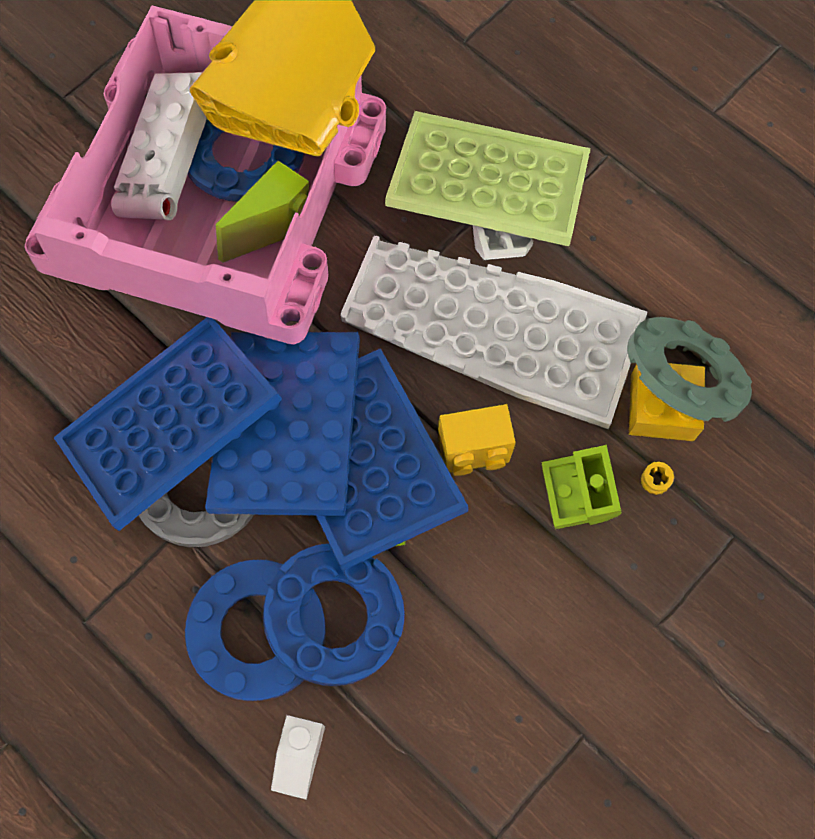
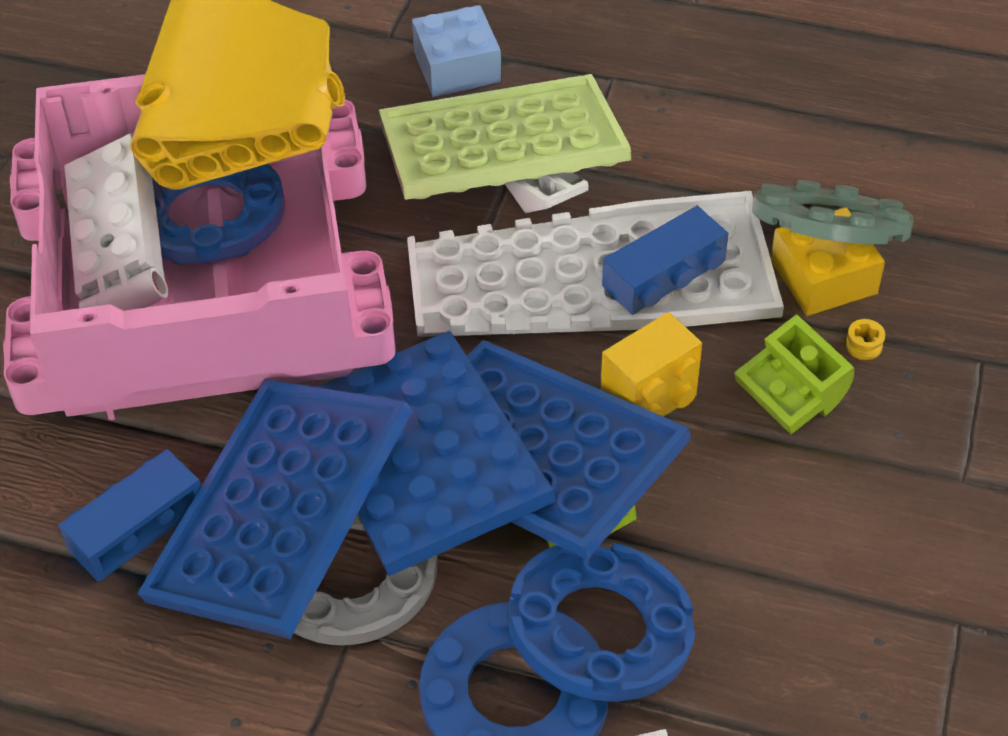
camera: 25 degrees left, 20 degrees down
lime slope [216,161,309,263] -> none
none -> blue brick [58,449,201,582]
none -> light blue brick [412,5,501,97]
none -> blue brick [602,205,729,315]

